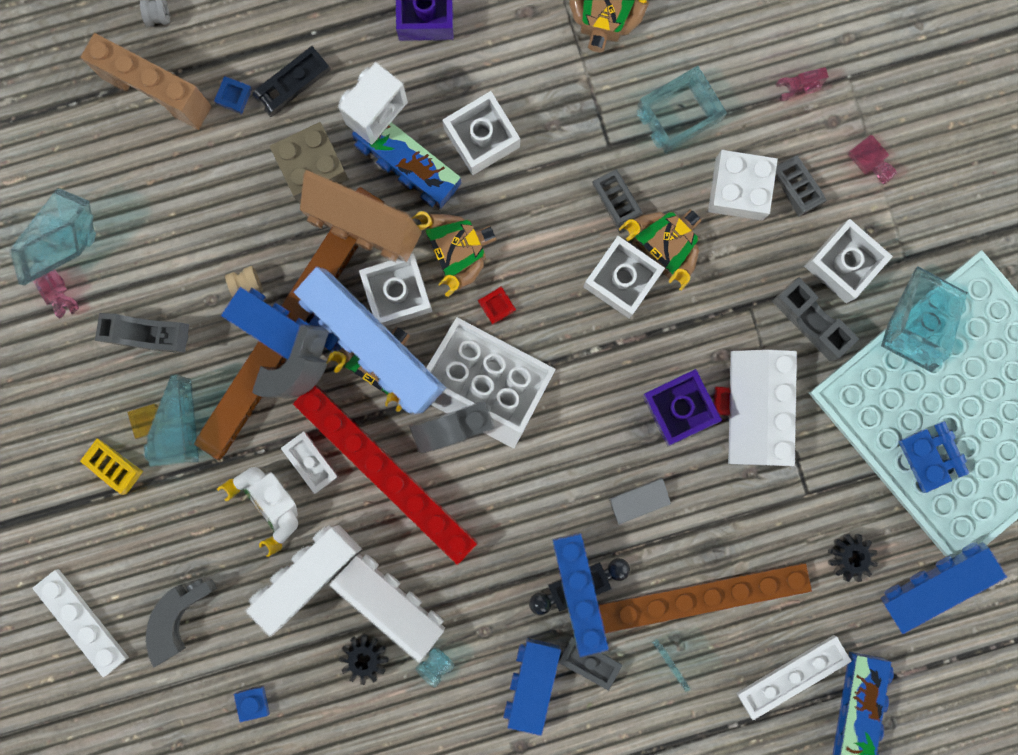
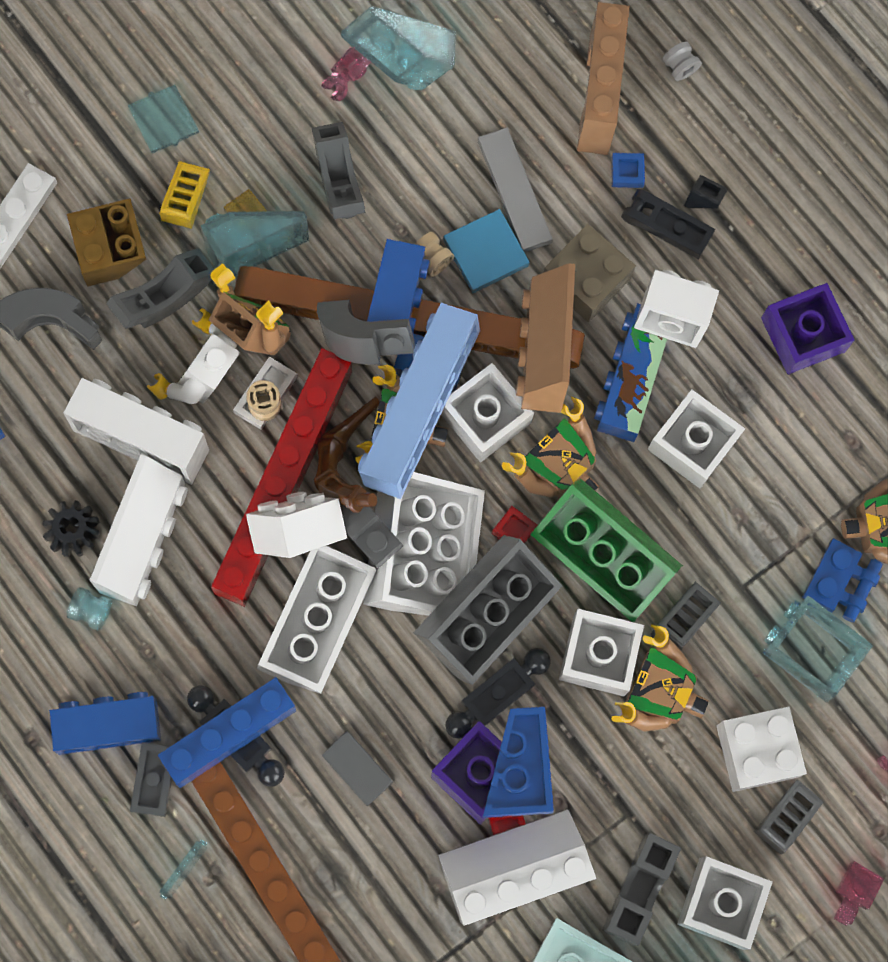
camera: 65 degrees right, 10 degrees down
none -> pearl gold slope [67,198,147,287]
none -> dark grey arch [107,248,214,329]
none -> clear light blue piece [128,85,199,154]
none -> medium nougat torso [209,263,291,355]
none -> tan wheel [246,380,281,421]
none -> white brick [246,492,347,558]
none -> white slope [257,546,377,694]
none -> reddish brown animal [314,396,380,513]
none -> dark grey brick [413,535,563,685]
none -> dark azure tile [443,209,530,293]
none -> black plate [445,648,551,739]
none -> light grey tile [478,127,553,252]
none -> blue wing [483,707,554,818]
none -> green brick [530,478,683,622]
none -> black slope [684,175,728,209]
none -> blue plate [802,538,883,623]

